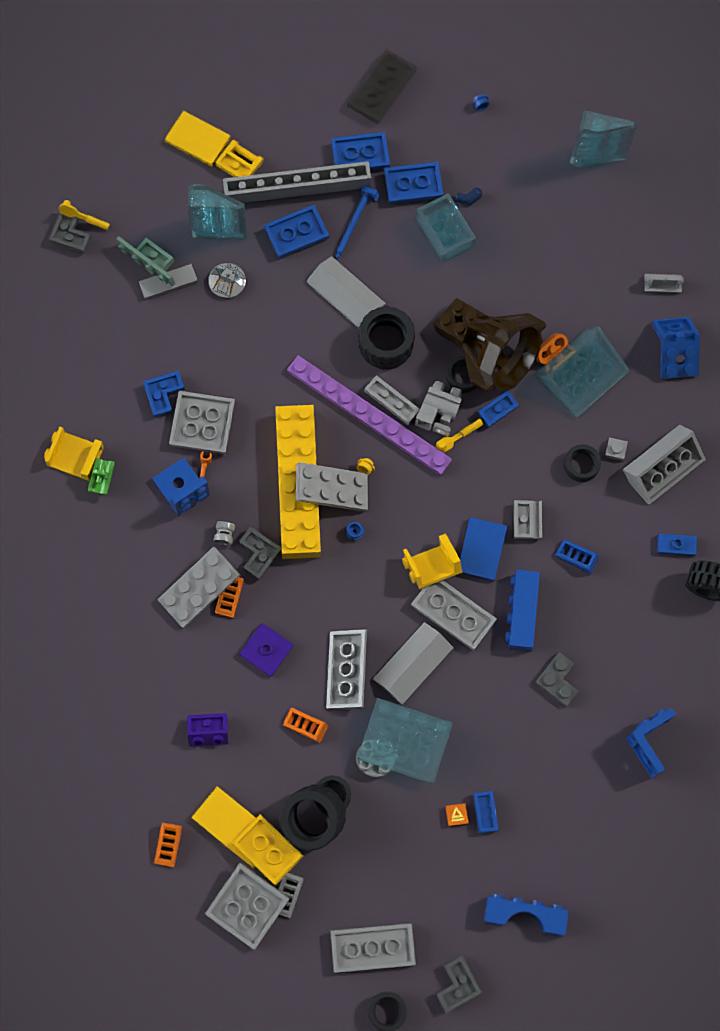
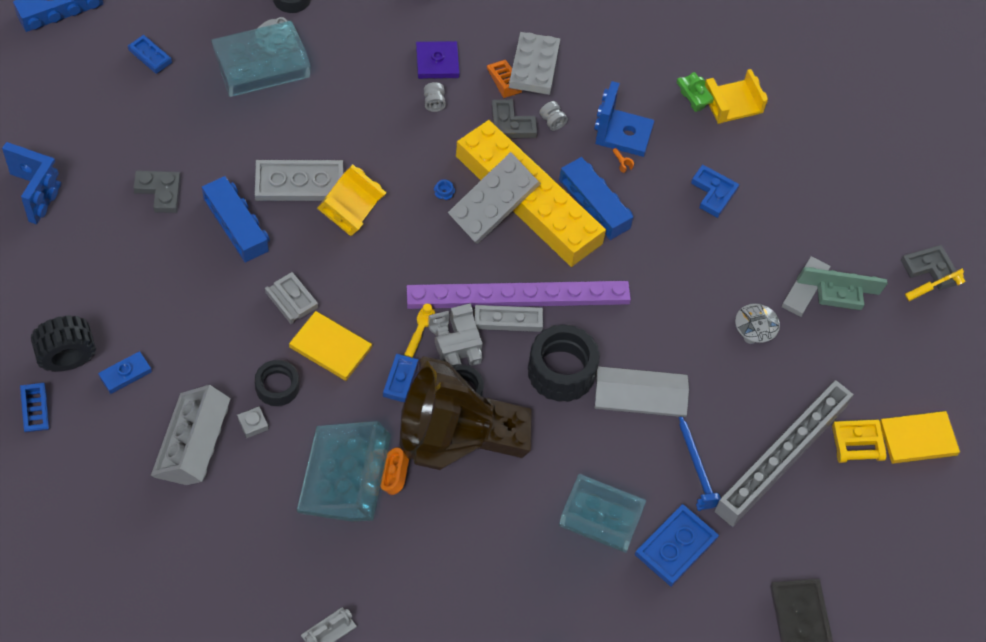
camera: 140 degrees right, 15 degrees down
light grey plate [169,391,235,455] -> none
clear light blue slope [188,184,247,239] -> none
blue plate [264,205,329,259] -> none
orange slope [283,707,328,743] -> none
light grey slope [326,629,367,710] -> none
blue plate [331,132,390,170] -> none
yellow plate [357,458,375,475] -> none
light grey slope [373,622,453,705] -> none
orange tile [445,803,468,827] -> none
dark blue arm [456,187,482,205] -> none
blue tile [460,517,507,582] -> none
blue slope [555,539,599,574] -> none
blue bracket [653,317,700,379] -> none
none -> yellow tile [289,311,372,381]
none -> light grey wheel [424,82,446,112]
none -> blue brick [559,157,633,240]

